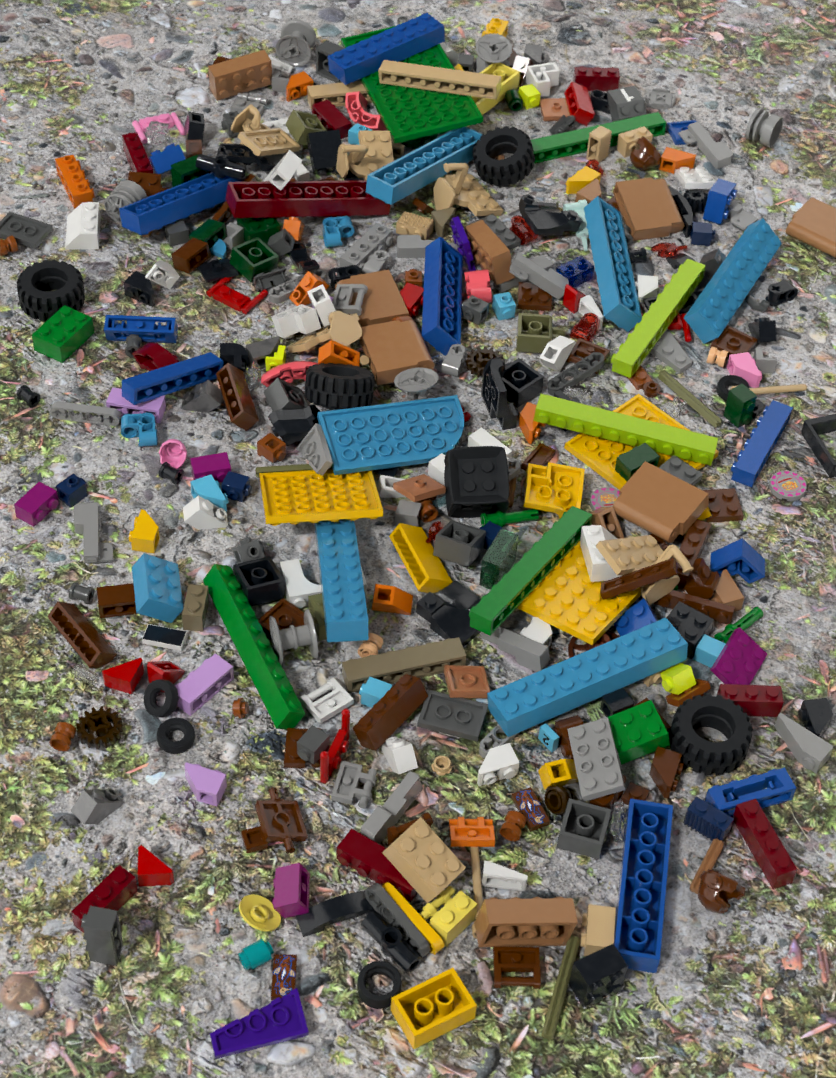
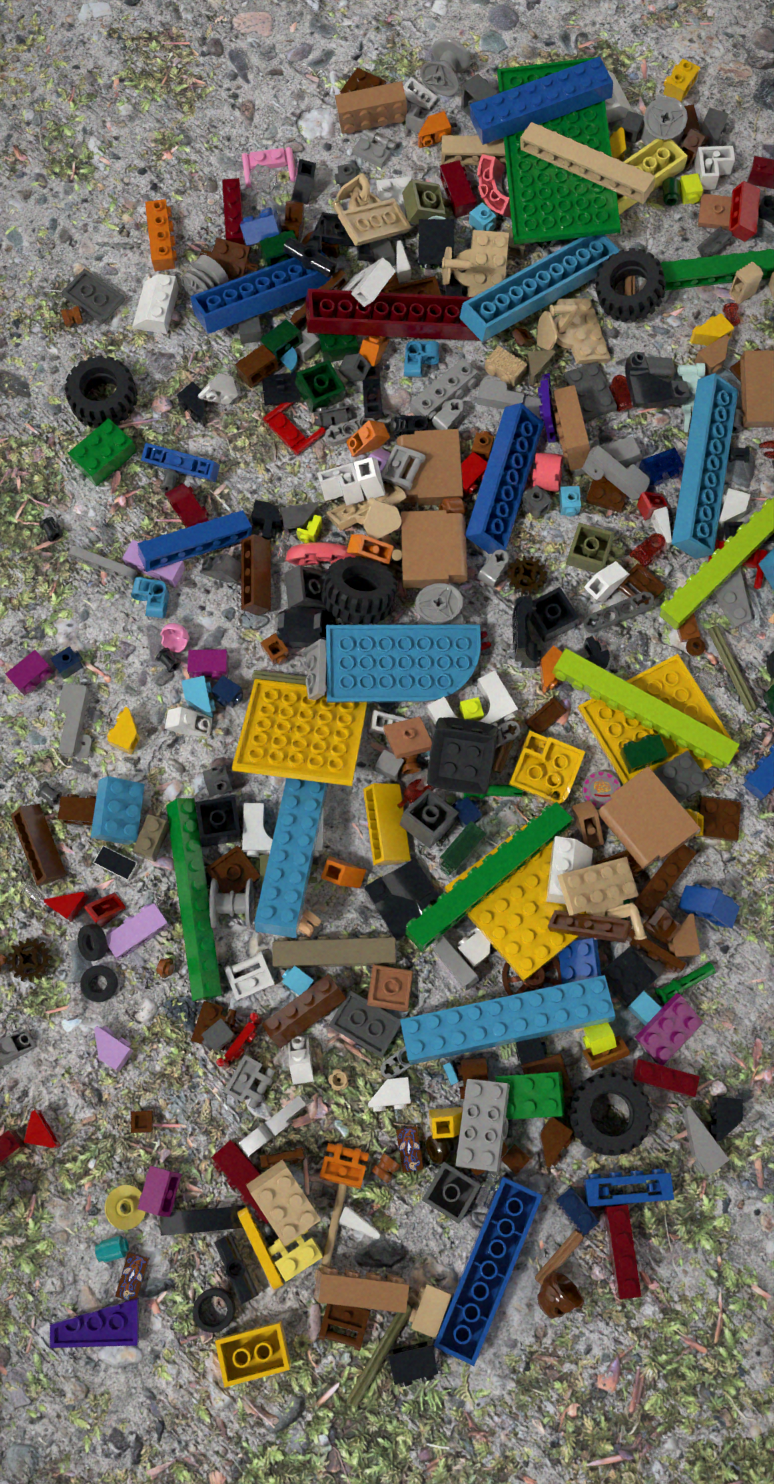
camera: 20 degrees right, 25 degrees up
reddish brown plate [255,787,308,854] -> none
dark grey beam [365,883,430,958] -> none

